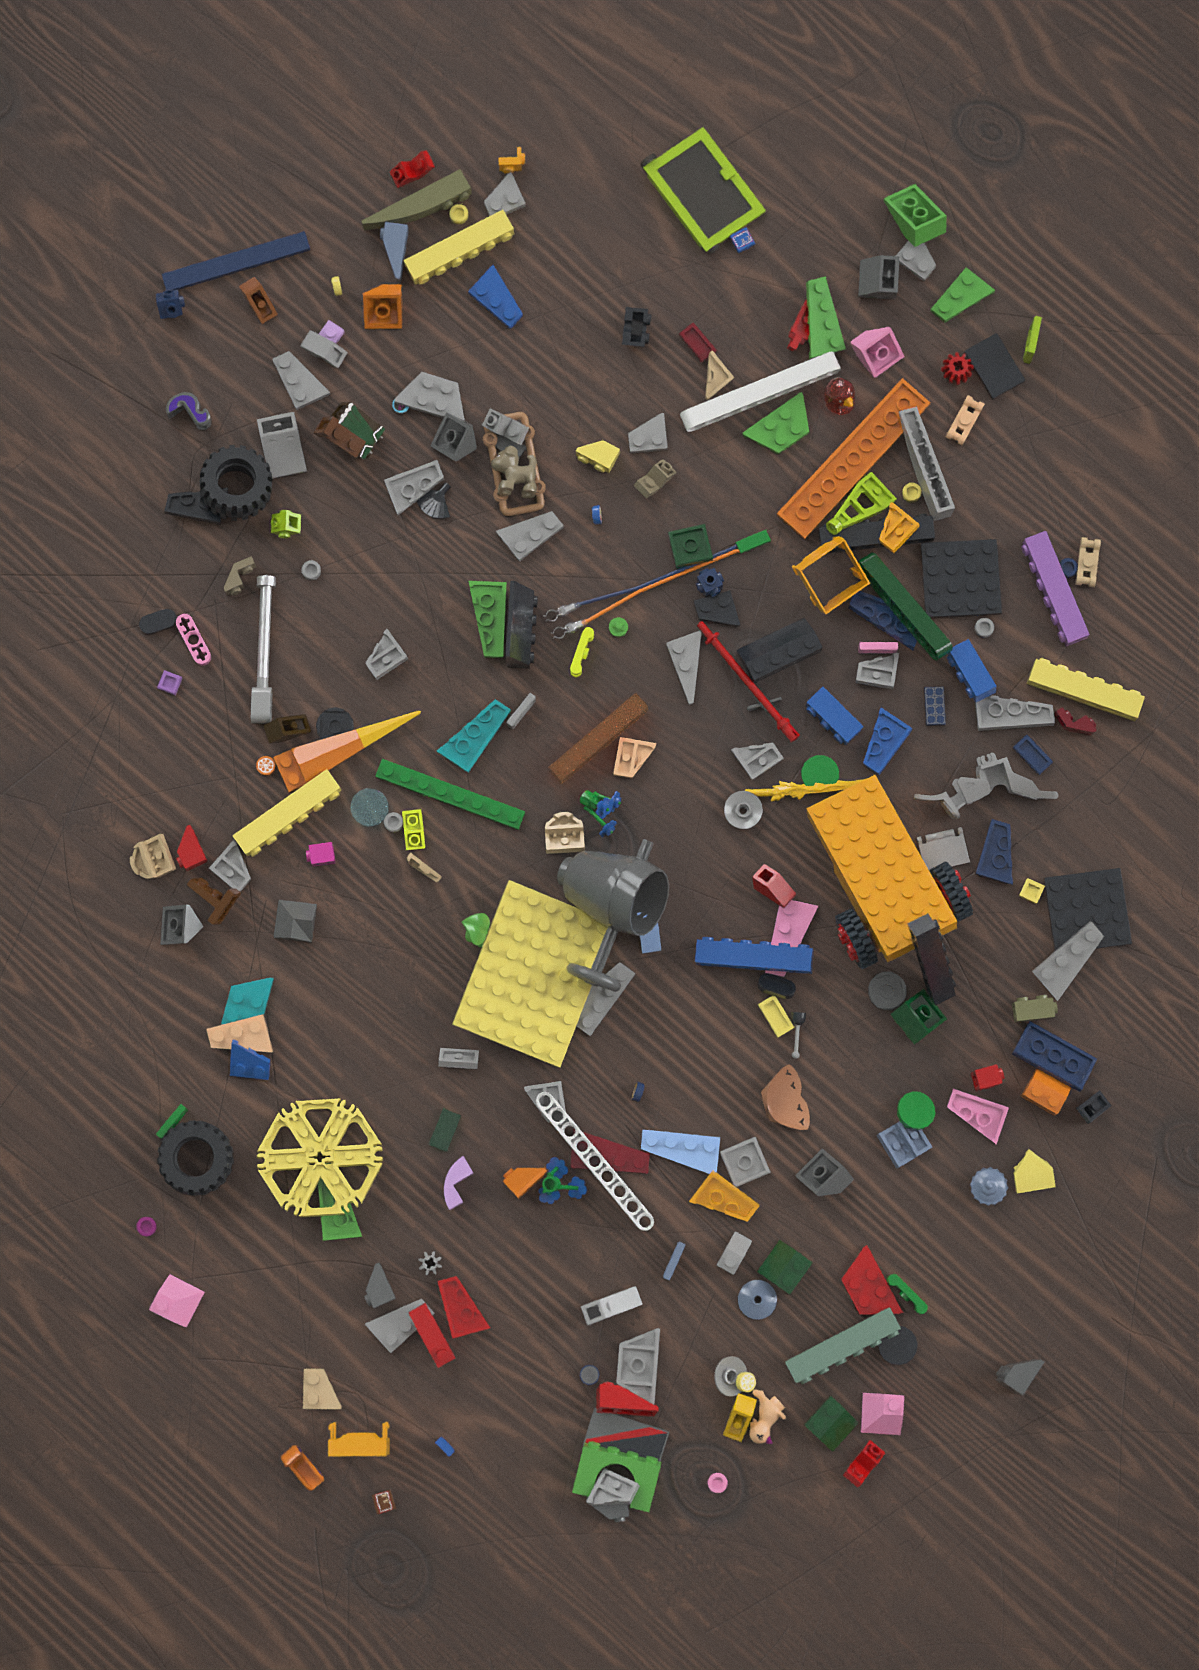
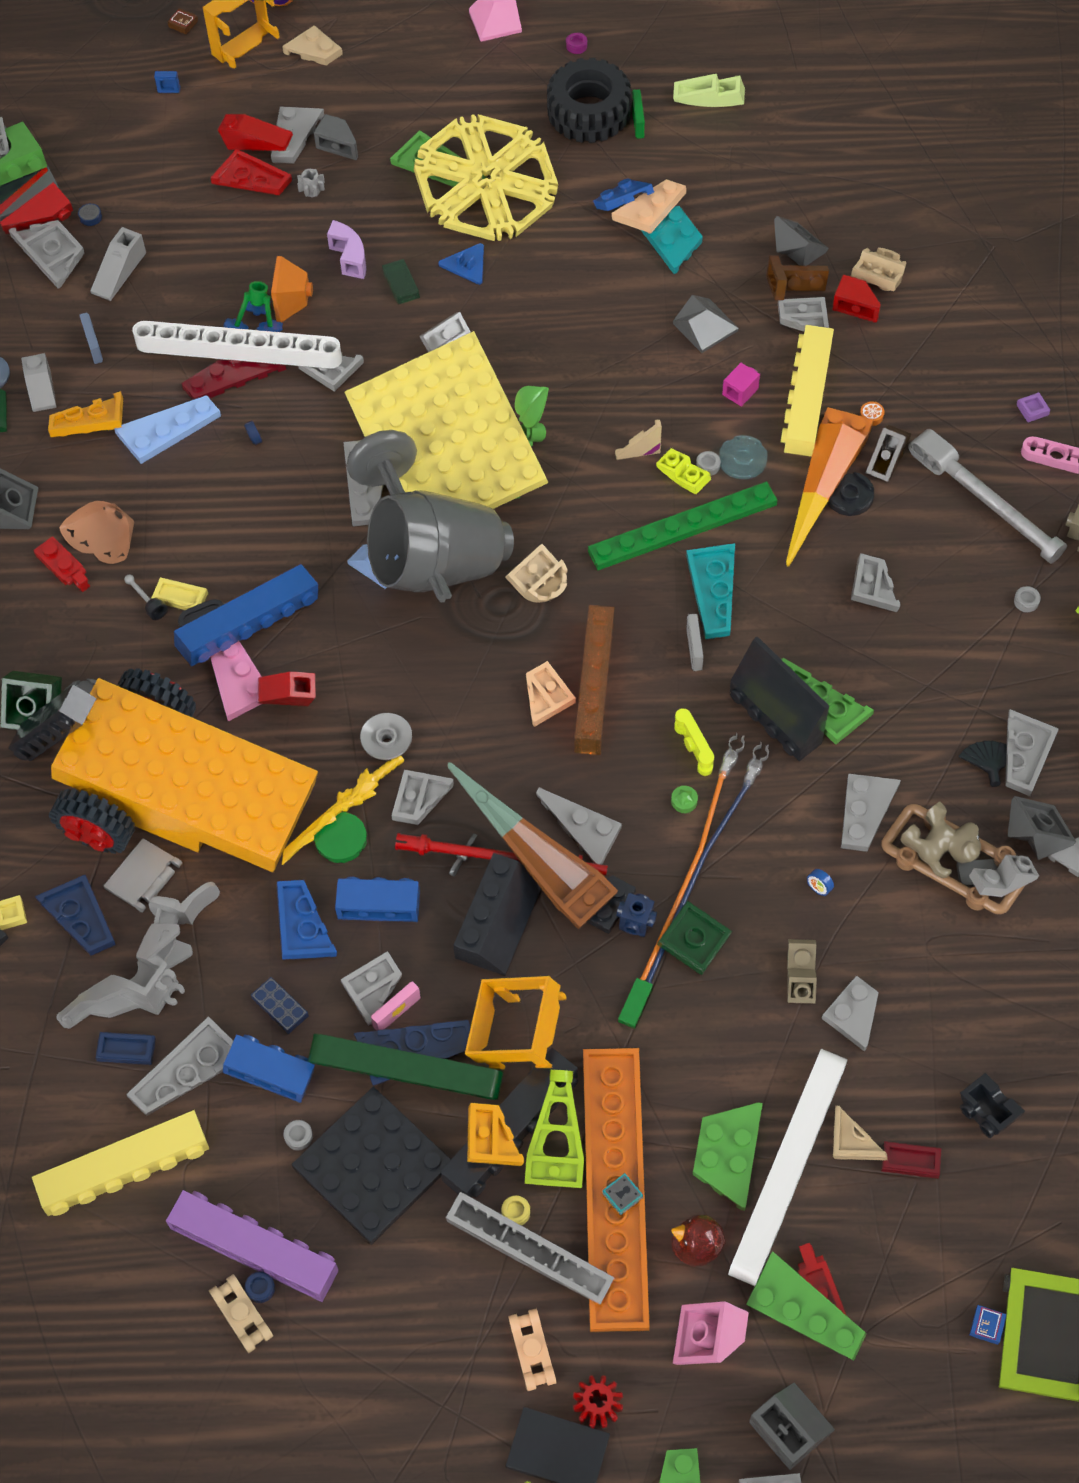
camera: 140 degrees right, 20 degrees down
light yellow slope [576,440,620,473] -> none
plant [580,790,621,837] -> none
light grey tile [720,1137,771,1187] -> none
dark red slope [1054,707,1097,736] -> none
none -> red hinge [33,536,90,592]
none -> blue piece [439,243,484,285]
none -> dark orange plate [448,762,618,929]
none -> tile [602,1173,643,1215]
none -> yellowish green slope [673,74,745,107]

